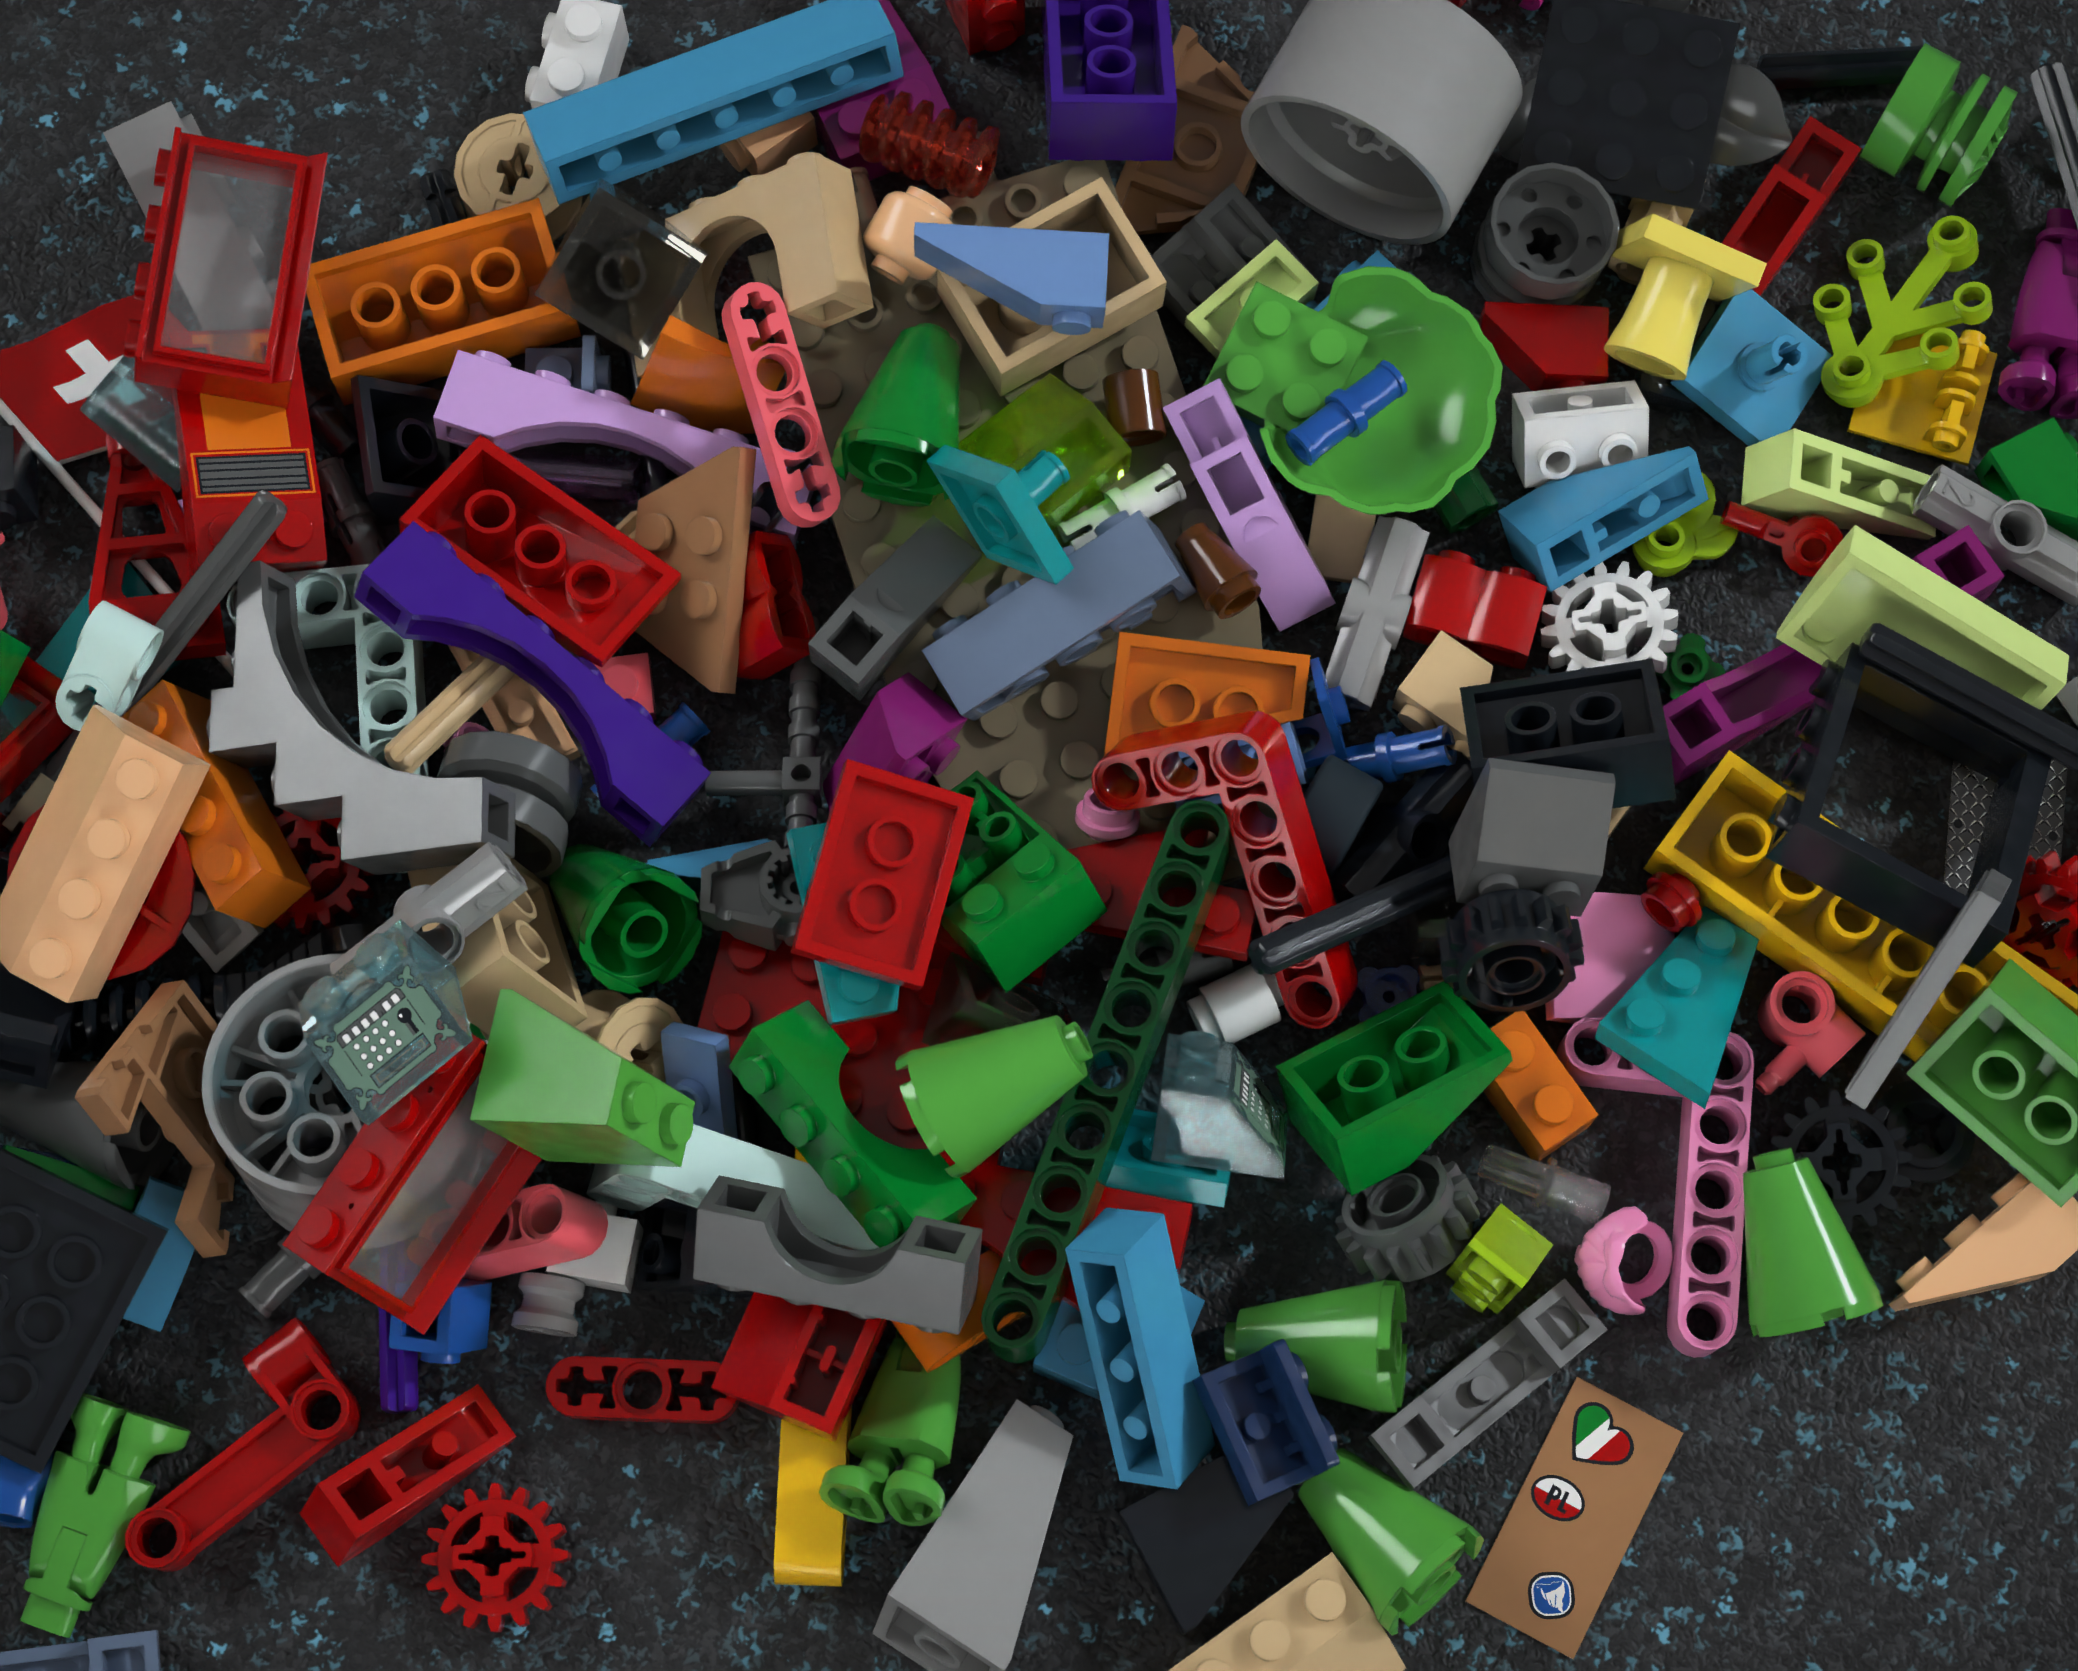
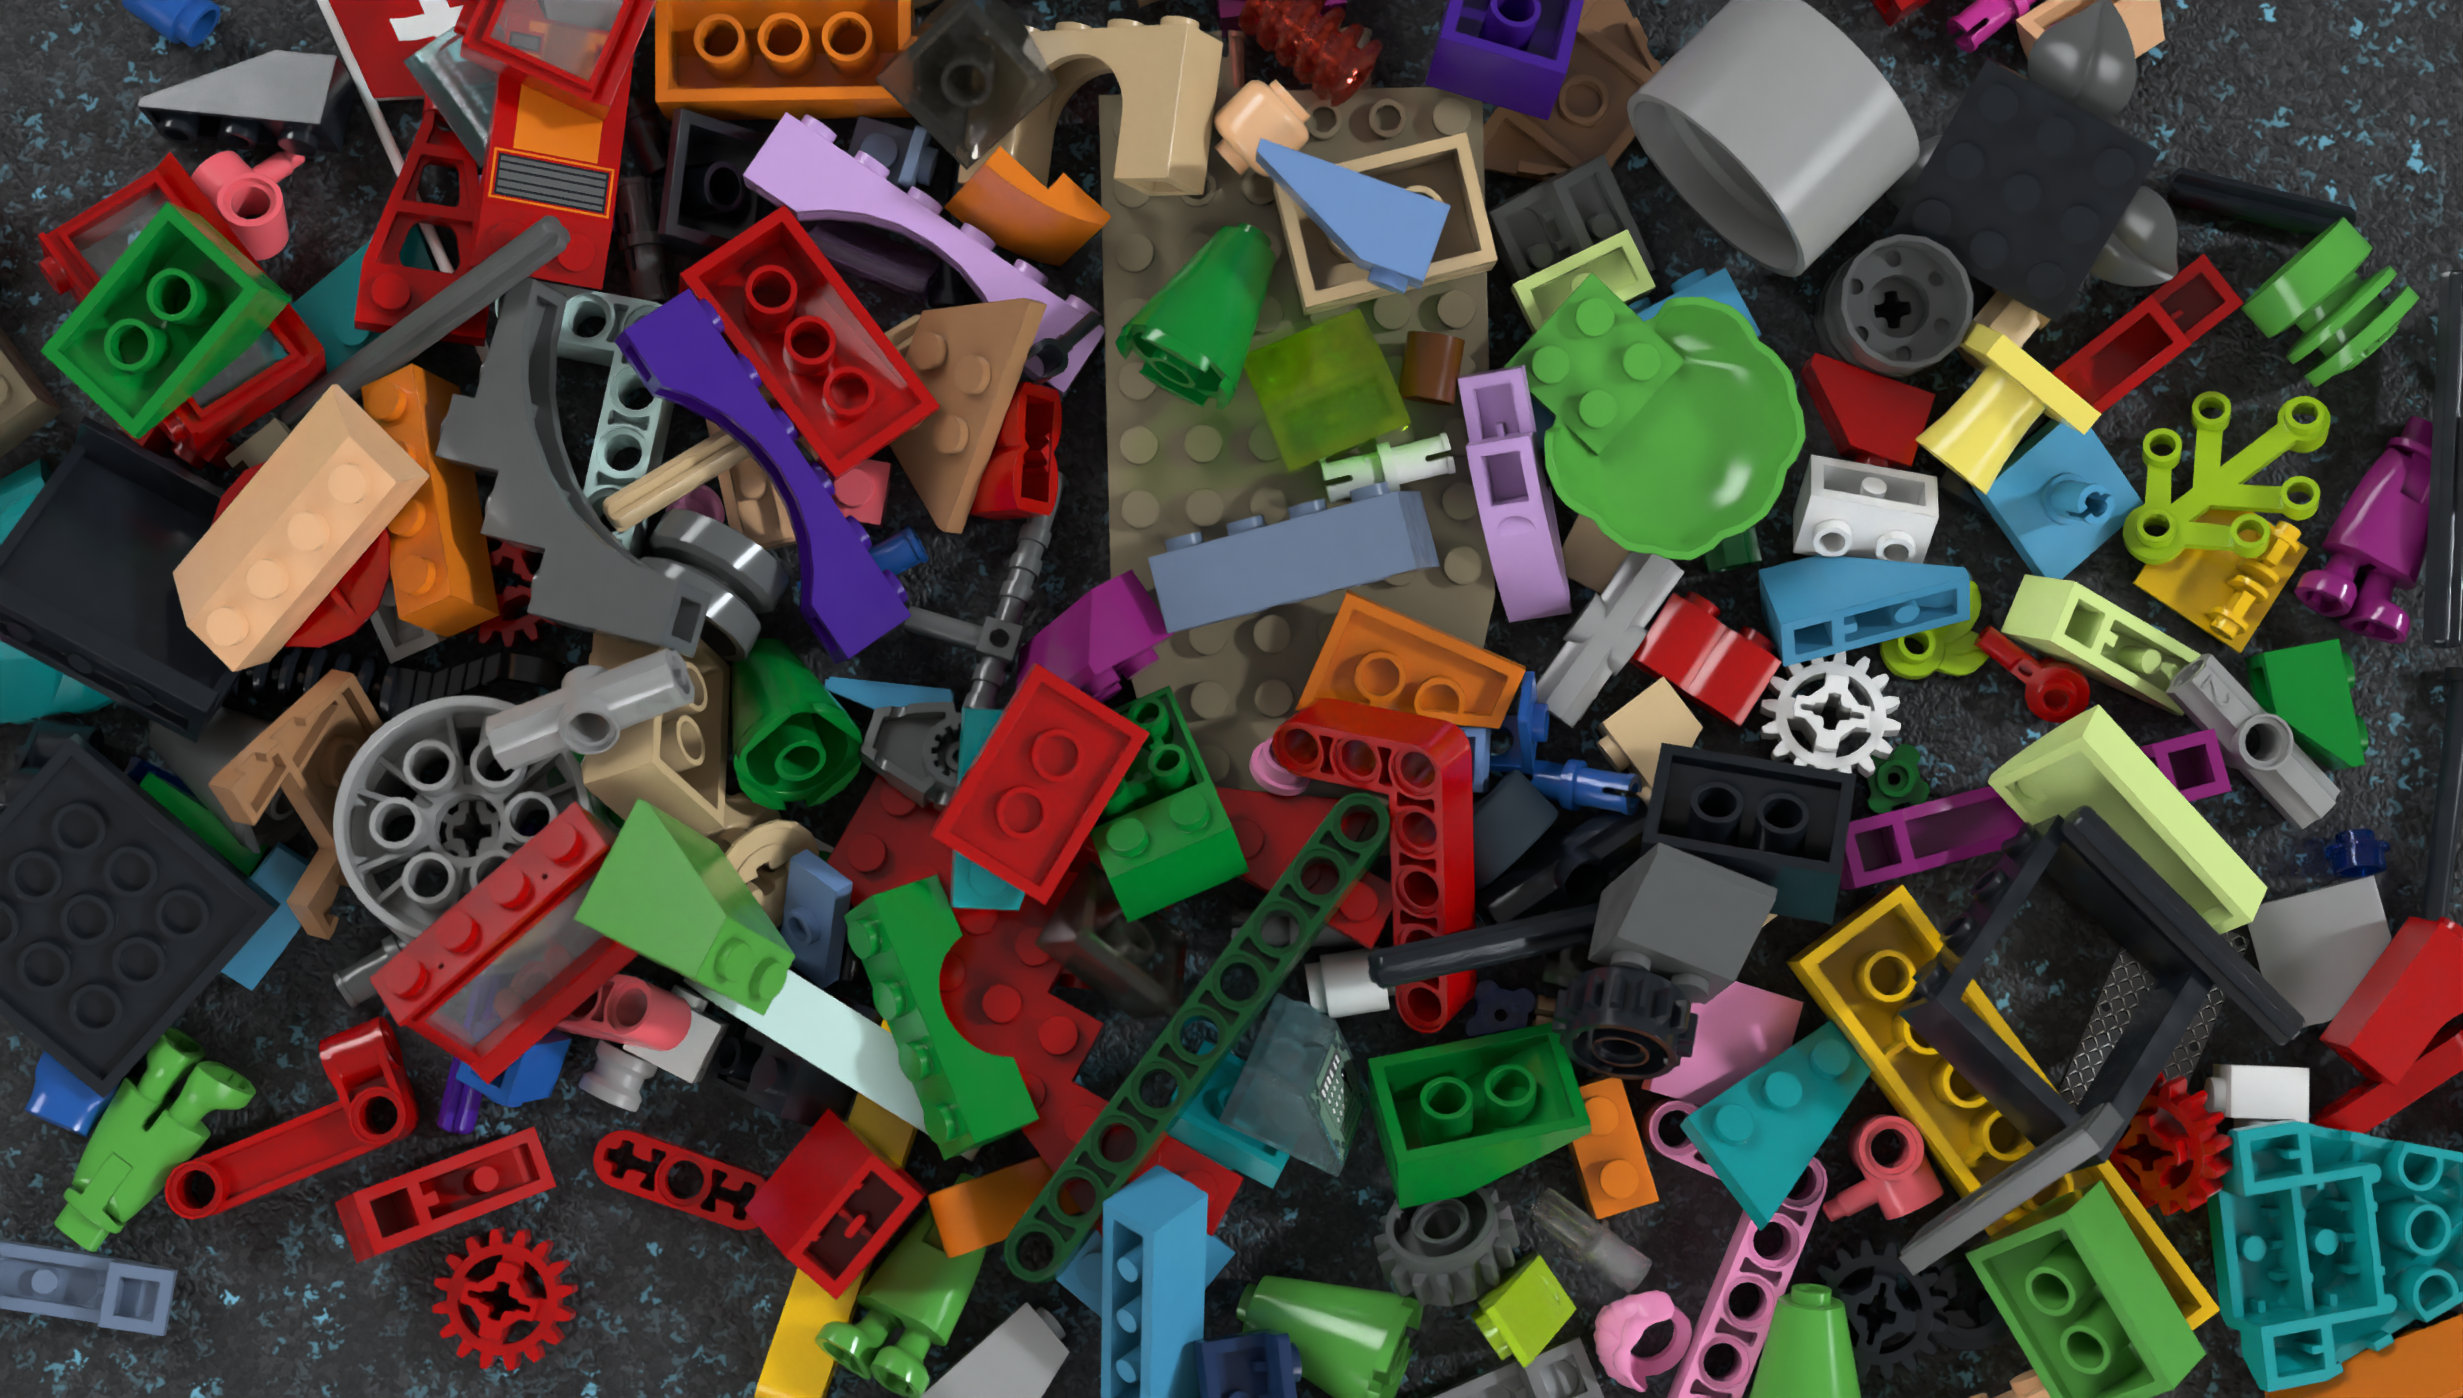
camera: 15 degrees right, 10 degrees up
light aqua piece [55,600,164,731] -> none
slope [298,919,473,1126] -> none
dark grey arch [693,1175,983,1335] -> none
coral beam [721,282,841,528] -> none
dark grey slope [808,515,982,701] -> none
bright green cone [895,1015,1093,1178] -> none
teal tile [927,445,1074,585] -> none
reddish brown cone [1175,522,1261,619] -> none
blue pin [1285,360,1408,466] -> none
red plate [1641,871,1702,932] -> none

